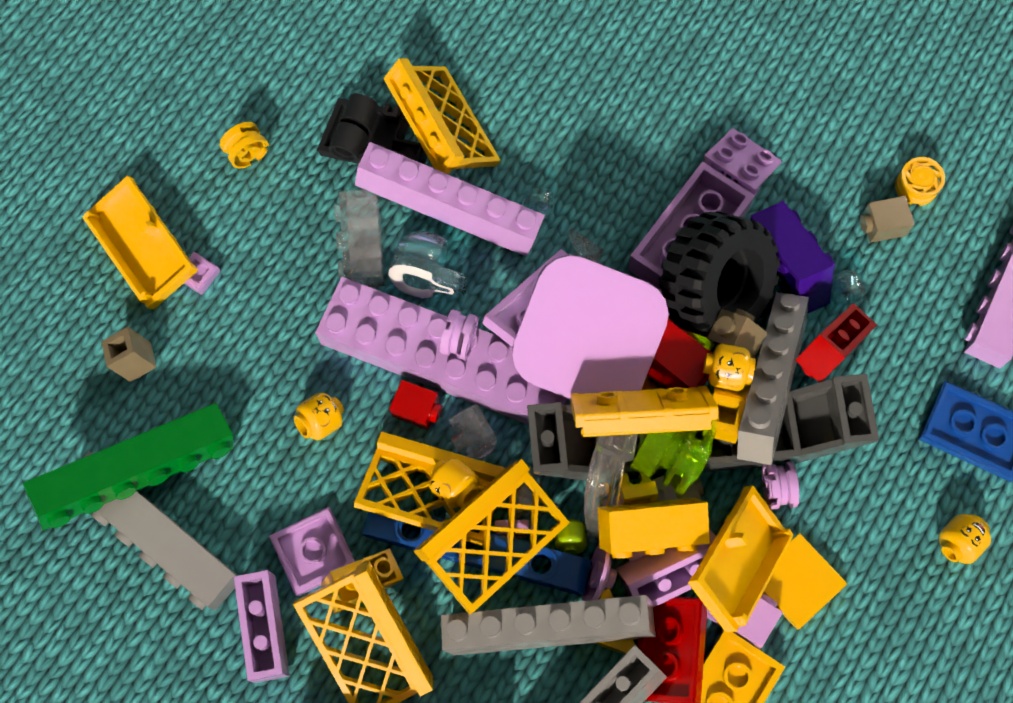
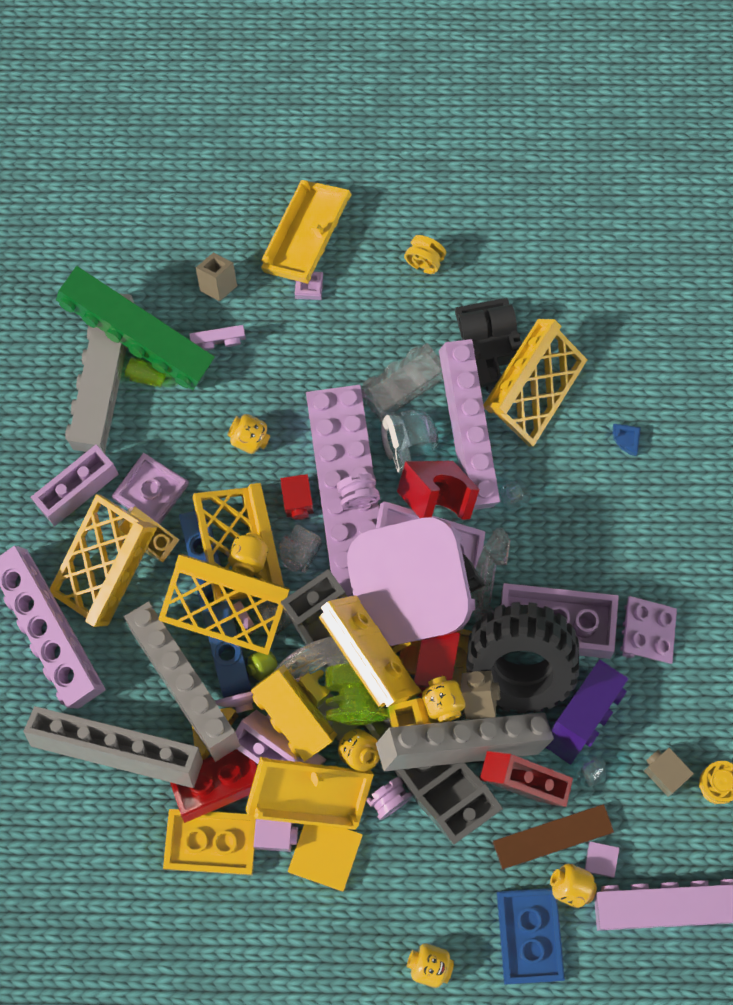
camera: 60 degrees right, 0 degrees up
none -> clear neon green cone [124,356,167,388]
none -> lavender plate [190,325,246,351]
none -> yellow head [338,729,380,772]
none -> red piece [397,461,480,520]
none -> reddish brown tile [493,804,614,870]
none -> yellow head [550,864,597,908]
none -> lavender tile [584,842,619,878]
none -> blue tile [612,424,641,456]

